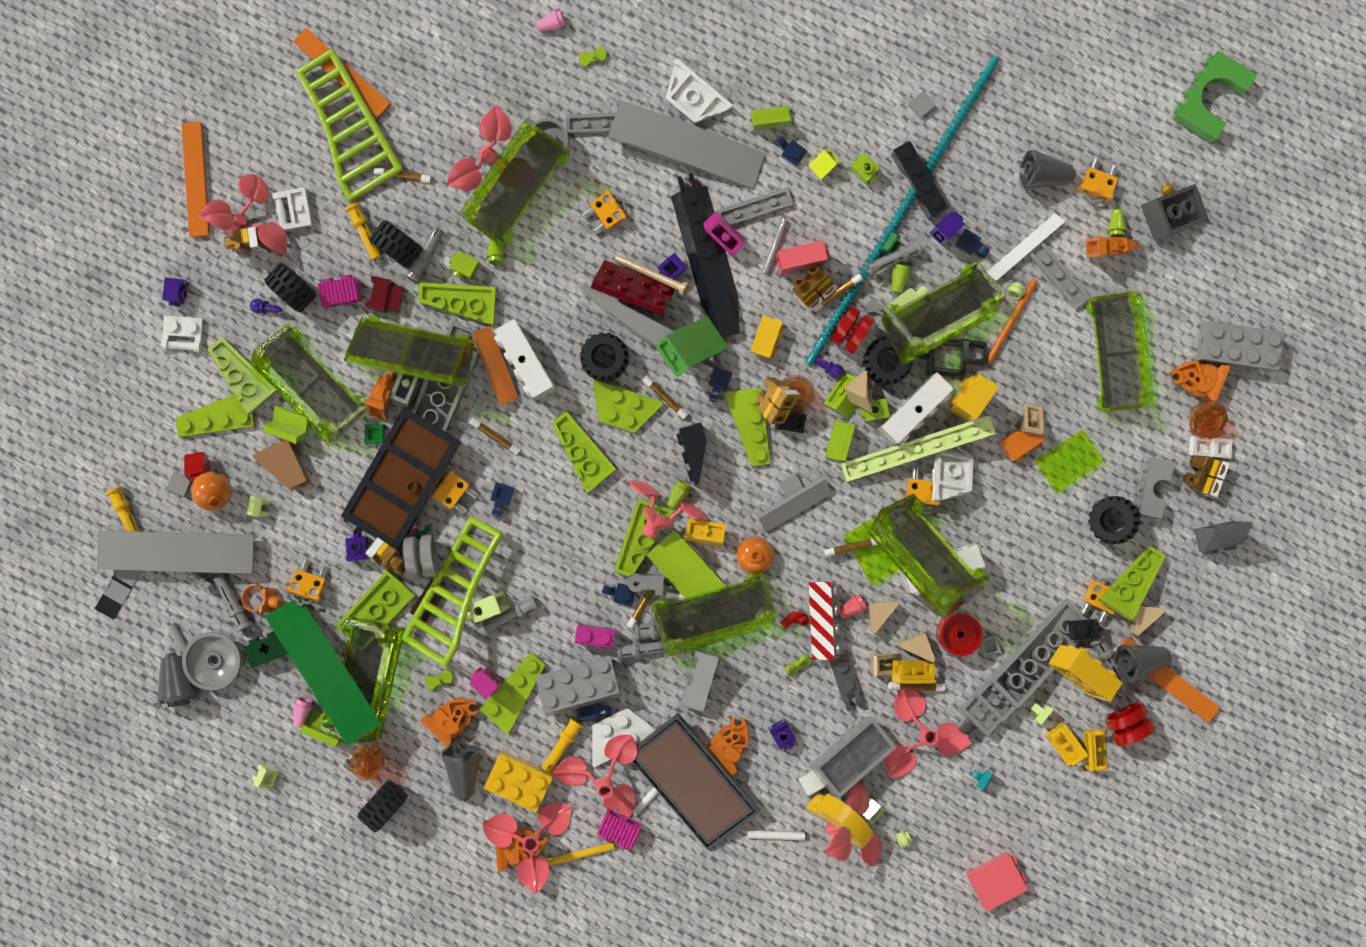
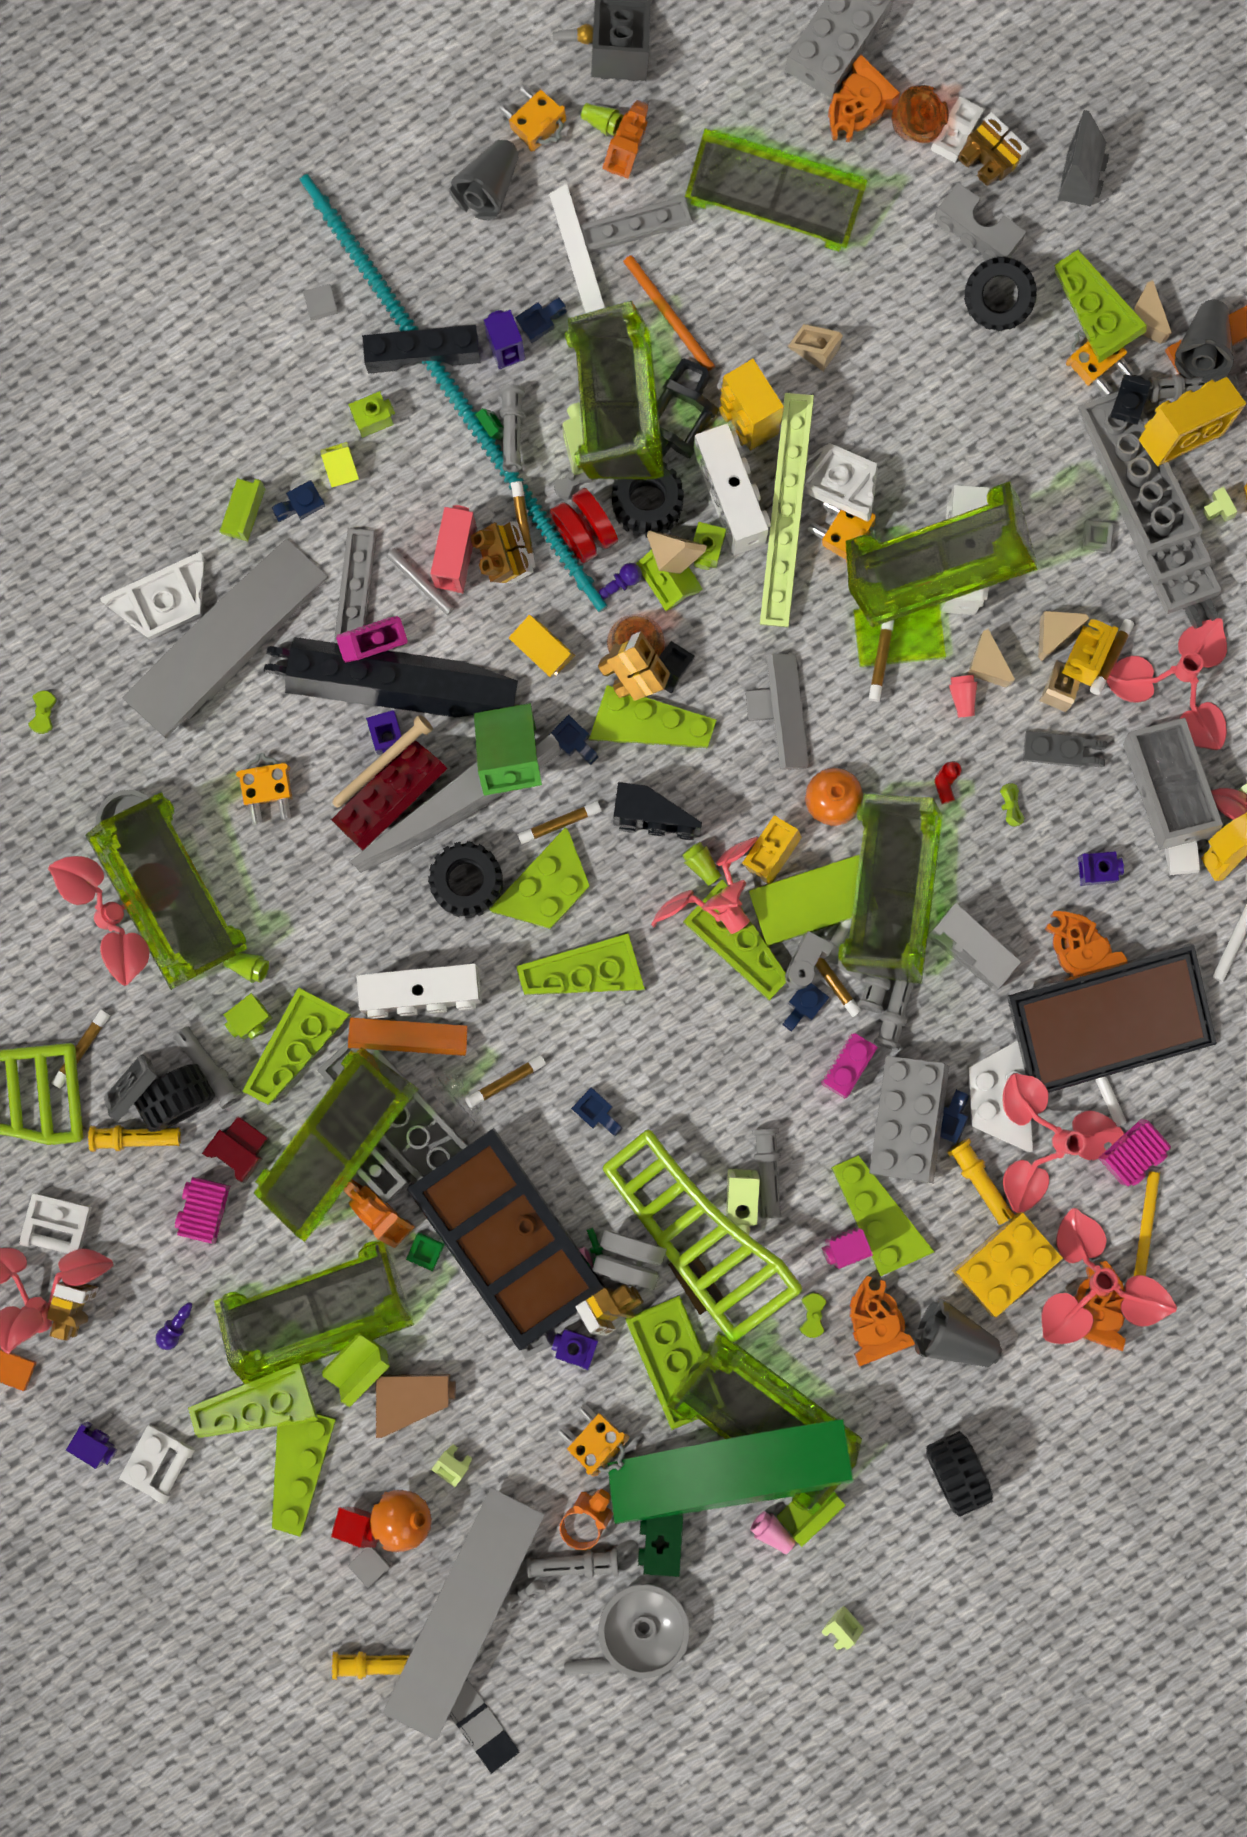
camera: 60 degrees left, 5 degrees down
dark grey cone [157,653,197,708] -> none
black tyre [264,263,317,313] -> none
clear orange cone [346,743,385,781] -> none
light orange piece [432,470,479,515] -> none
light grey tile [566,113,616,135] -> none
brick [809,581,842,660] -> none
lime panel [825,420,855,462] -> none
lime cone [891,264,911,293] -> none
red wheel [936,612,983,656] -> none
orange slope [998,431,1046,462] -> none
yellowish green plate [1007,282,1026,300] -> none
clear neon green tile [1034,429,1104,493] -> none
none -> dark grey tile [104,1054,157,1122]

